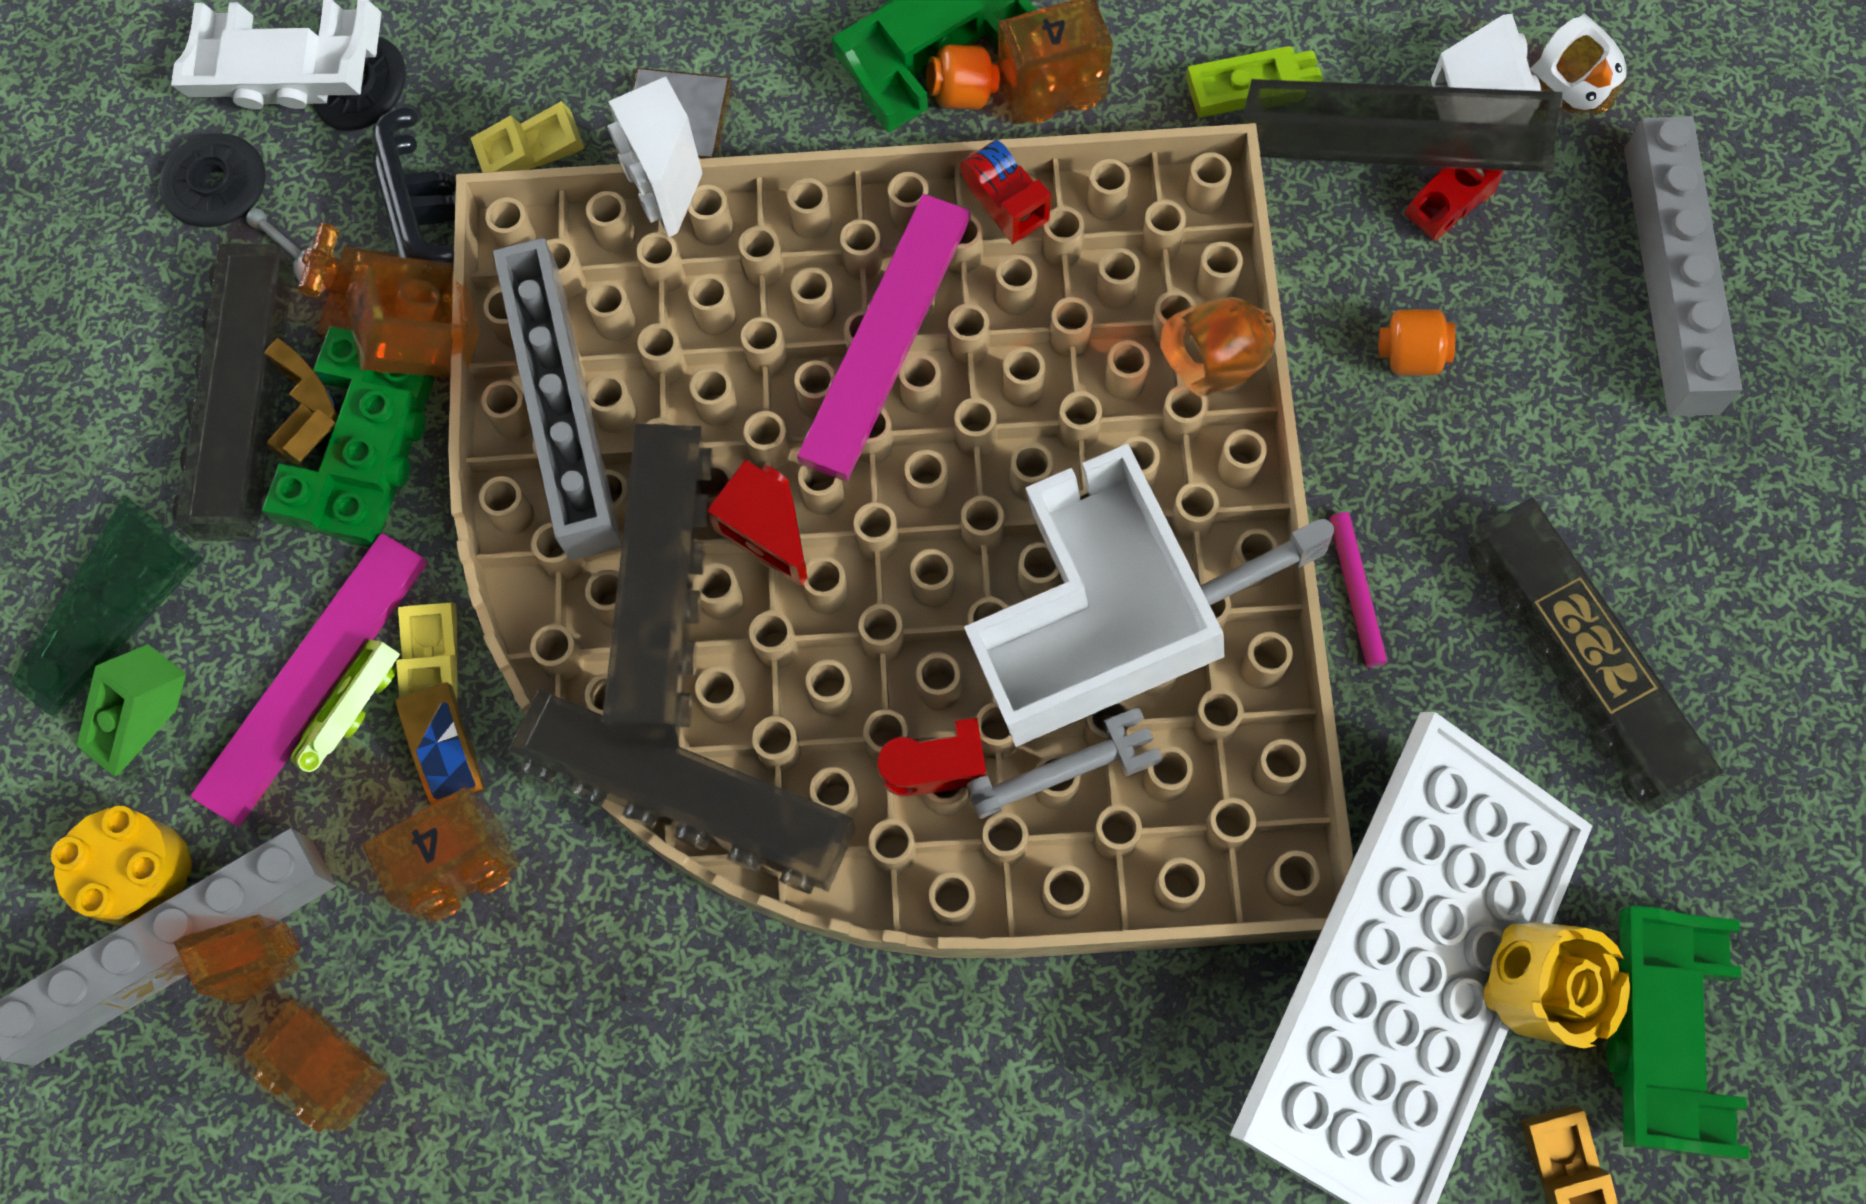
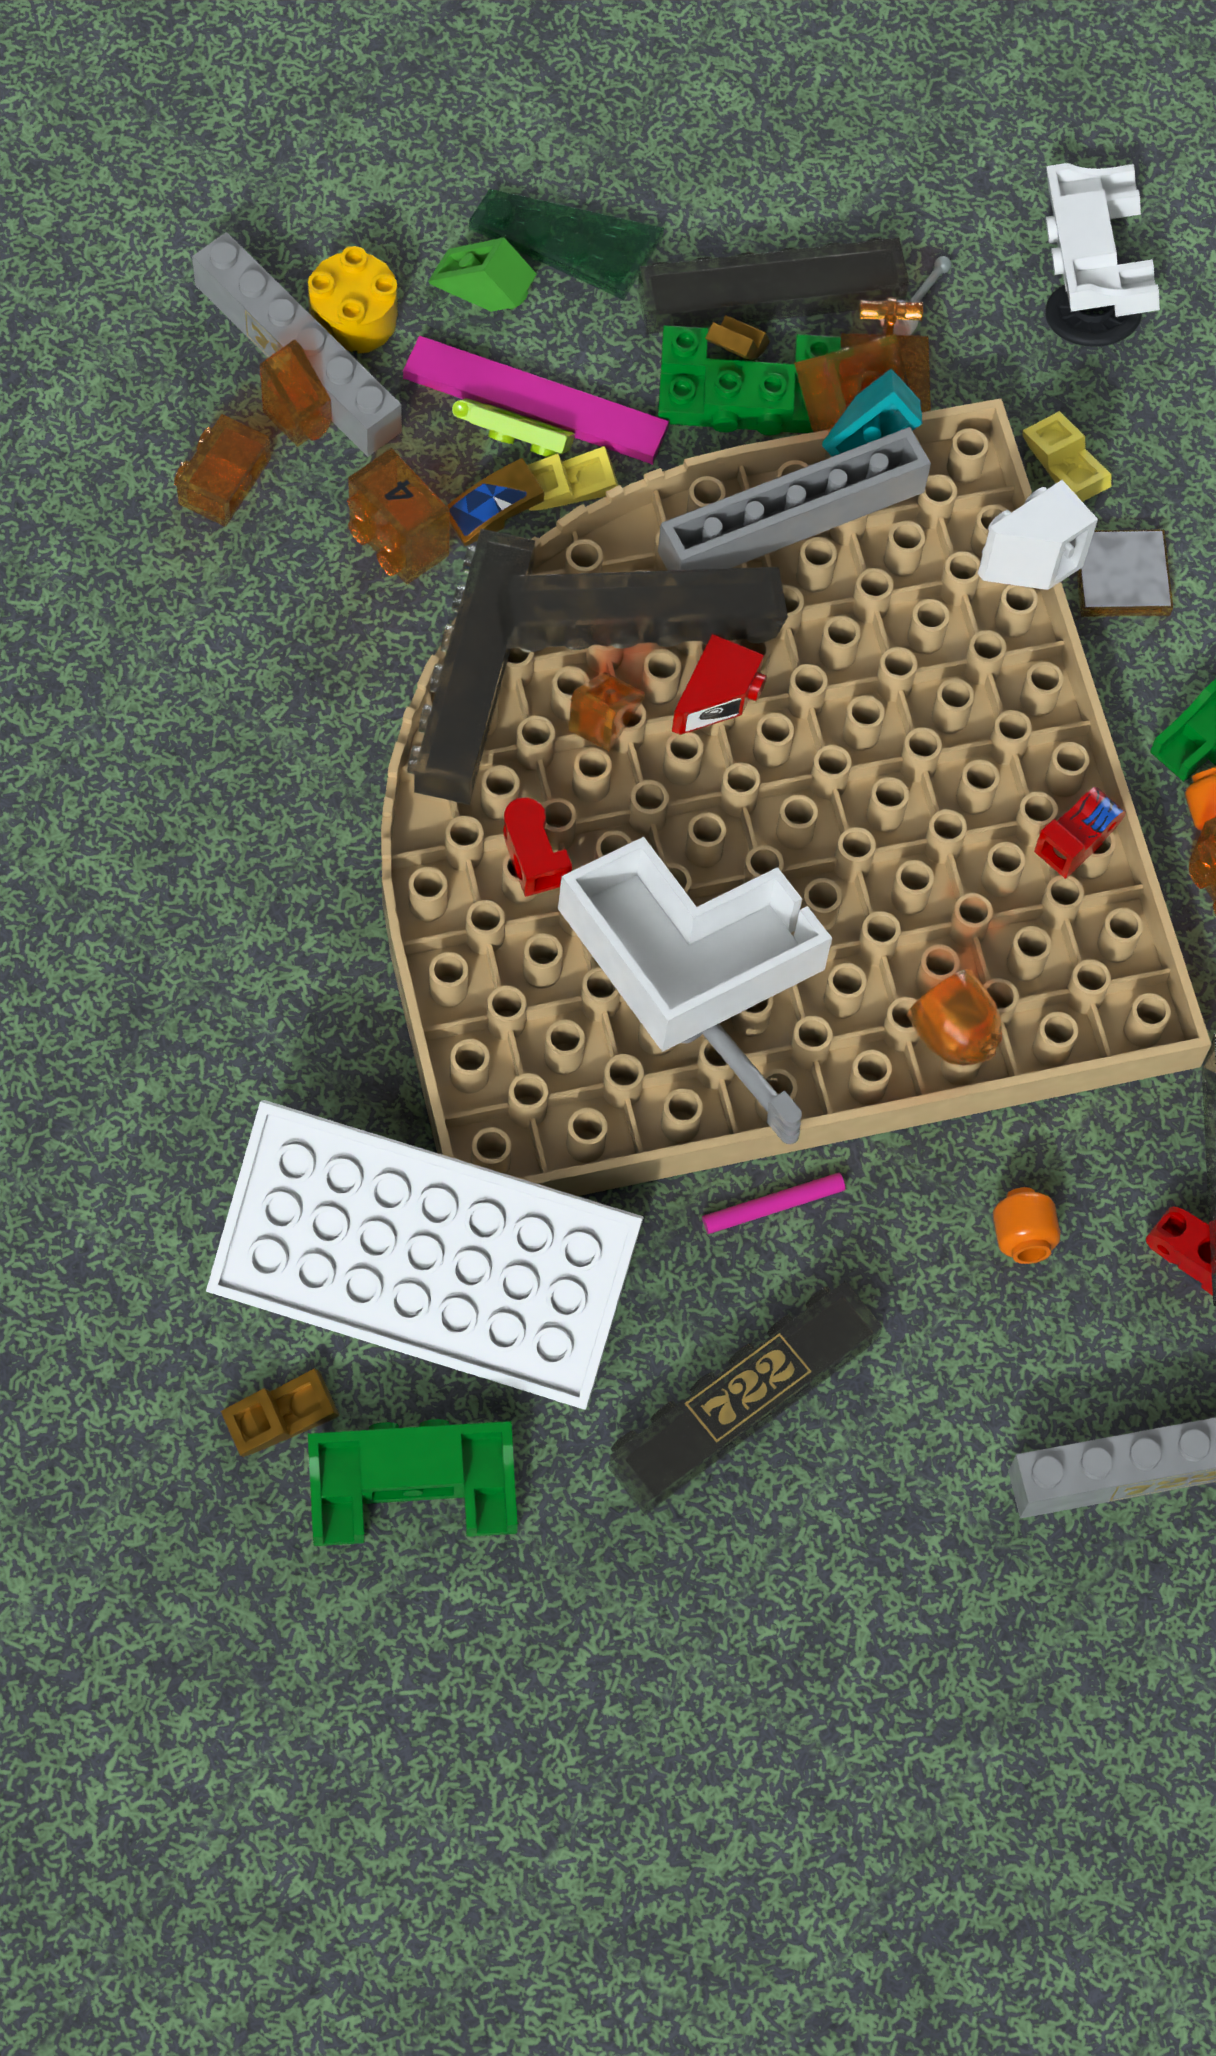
camera: 70 degrees right, 5 degrees down
black wheel [159,133,266,228] -> none
pearl gold slope [264,337,341,433] -> none
black piece [373,107,456,291] -> none
dark pink tile [797,194,970,482] -> none
light grey hinge [967,708,1163,819] -> none
yellow brick [1483,922,1630,1049] -> none
none -> clear orange slope [569,672,645,752]
none -> teal slope [822,368,923,457]

